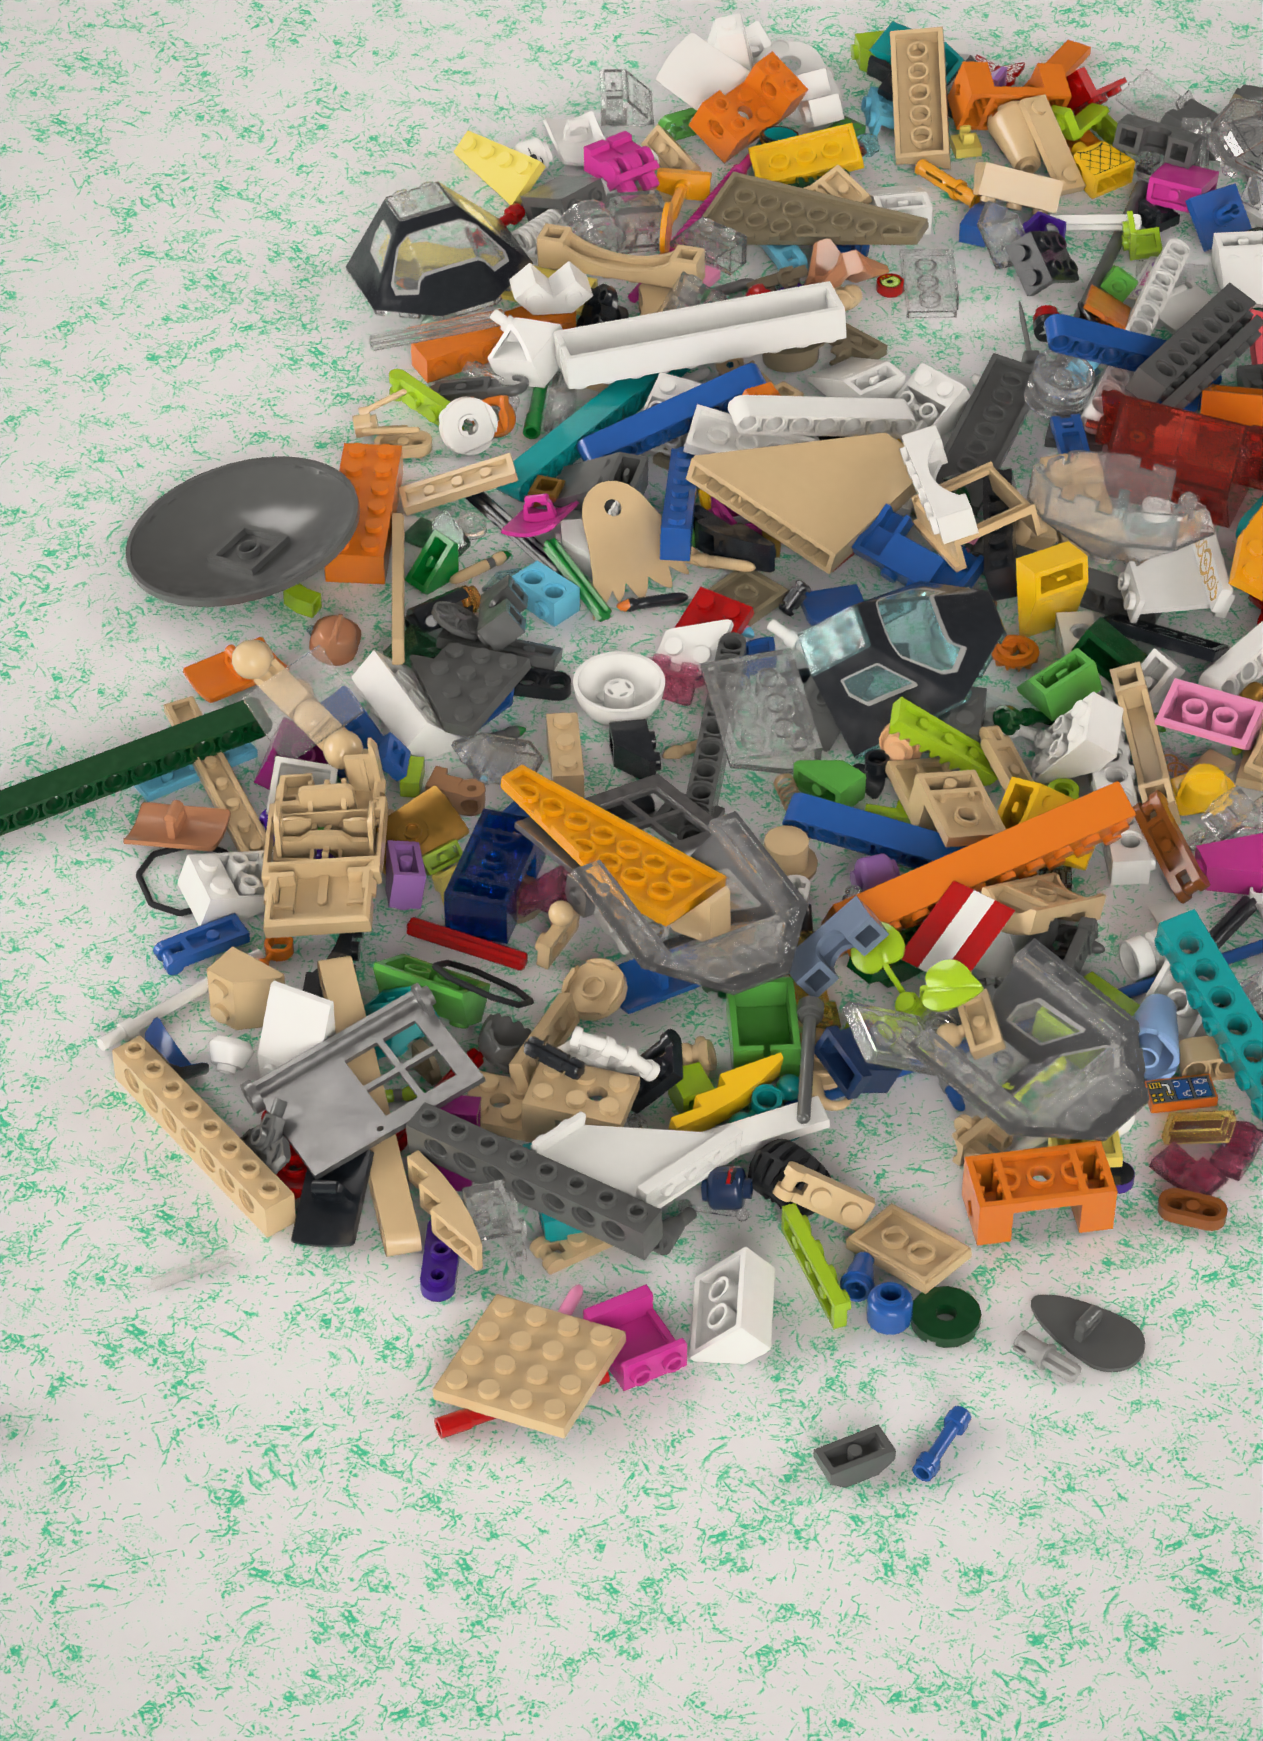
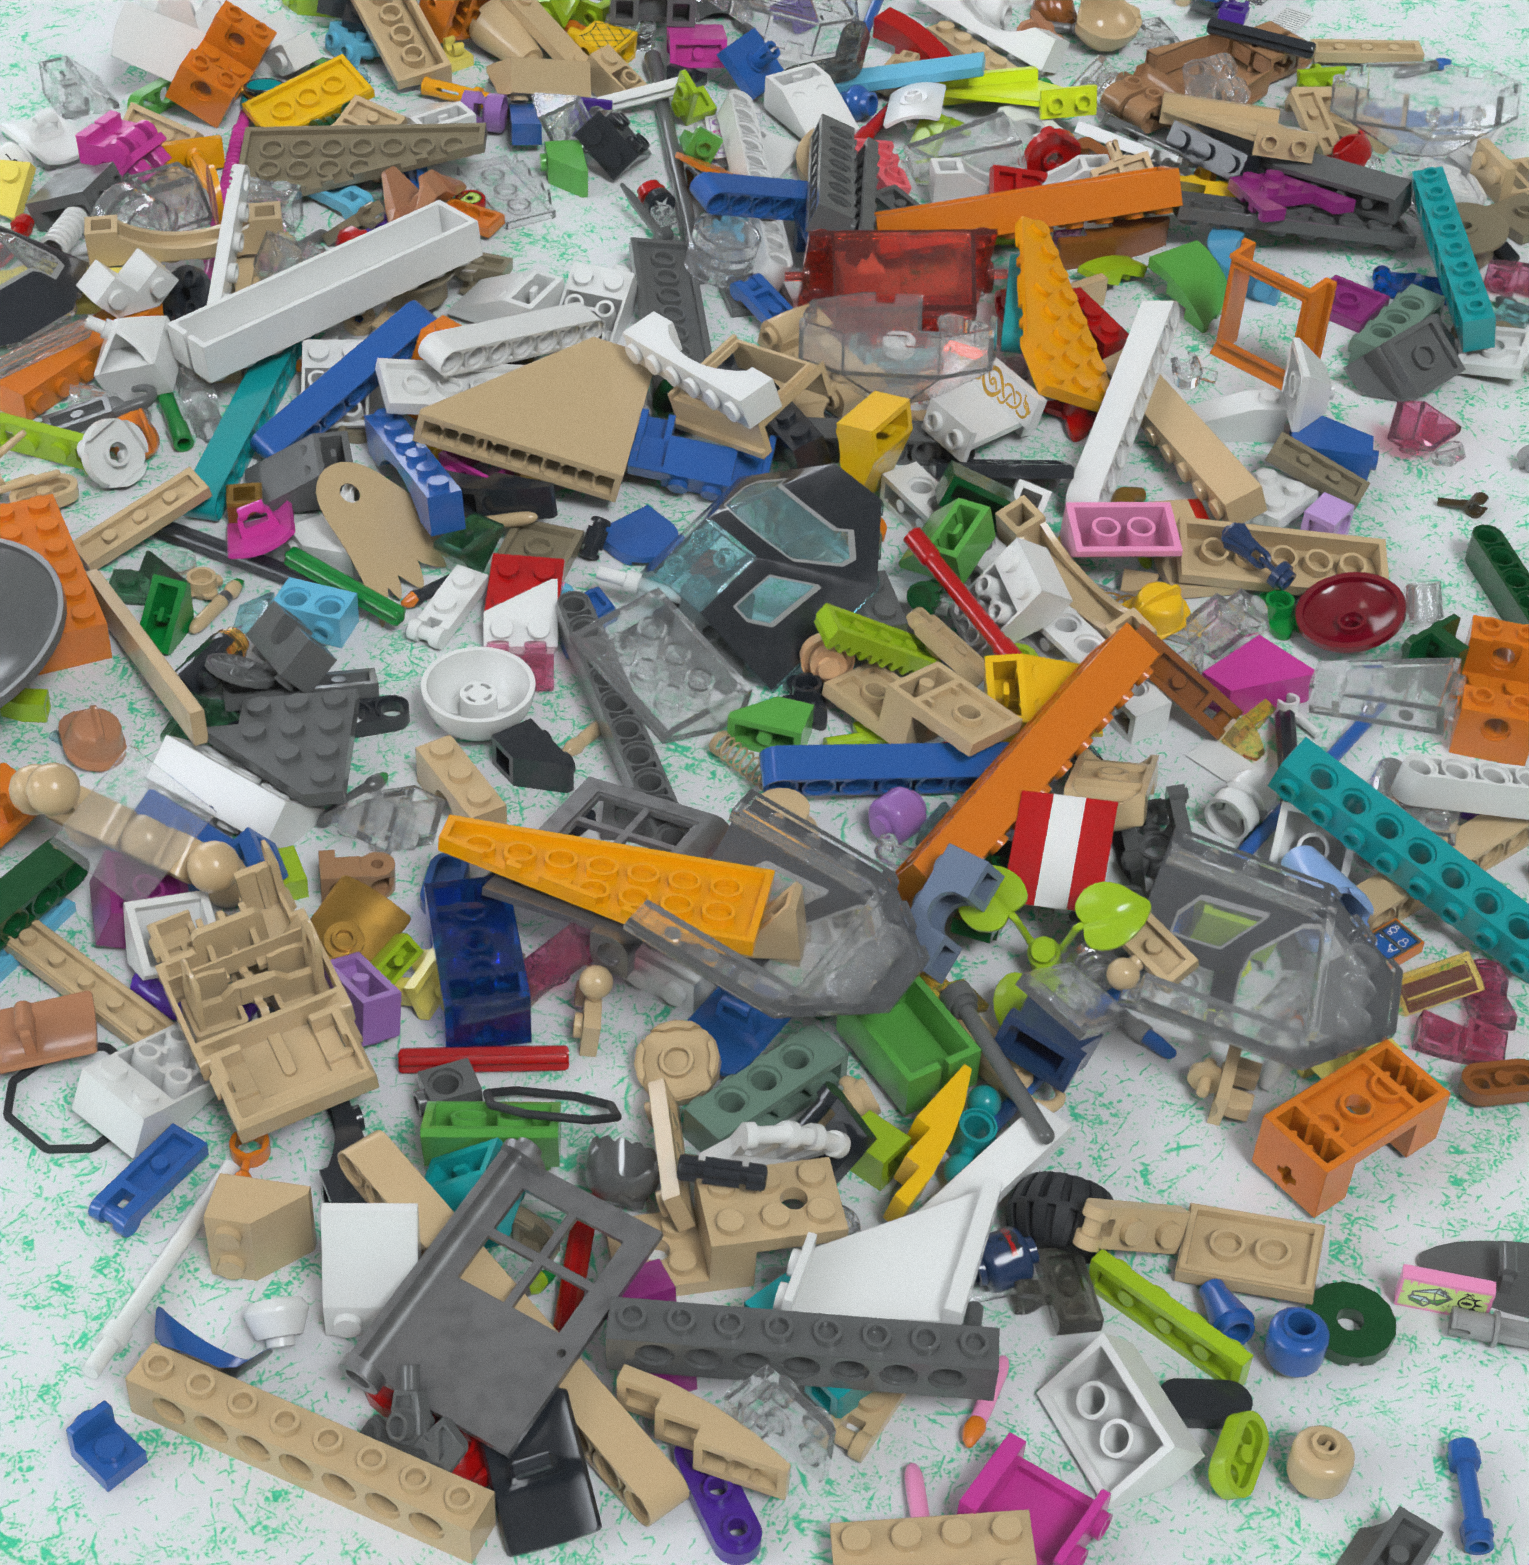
camera: 30 degrees left, 0 degrees up
none -> blue bracket [66,1400,148,1492]
none -> tan plate [187,567,223,600]
none -> white plate [207,164,250,305]
none -> white plate [406,564,489,650]
none -> dark grey brick [413,1058,483,1117]
none -> clear green slope [433,512,504,573]
none -> orange plate [446,198,505,238]
none -> medium lavender wheel [461,90,508,133]
none -> bright green slope [539,140,588,198]
none -> tan slope [586,44,648,97]
none -> clear plate [650,205,677,228]
none -> sand green brick [683,1023,849,1152]
none -> red piece [903,527,1022,655]
none -> piece [962,1355,1009,1448]
none -> clear smoke plate [1010,1248,1104,1335]
none -> black tile [1161,1378,1253,1429]
none -> lime plate [1208,1411,1269,1500]
none -> clear yellow tile [1222,698,1276,761]
none -> tan head [1286,1425,1355,1500]
none -> tile [1394,1264,1496,1315]

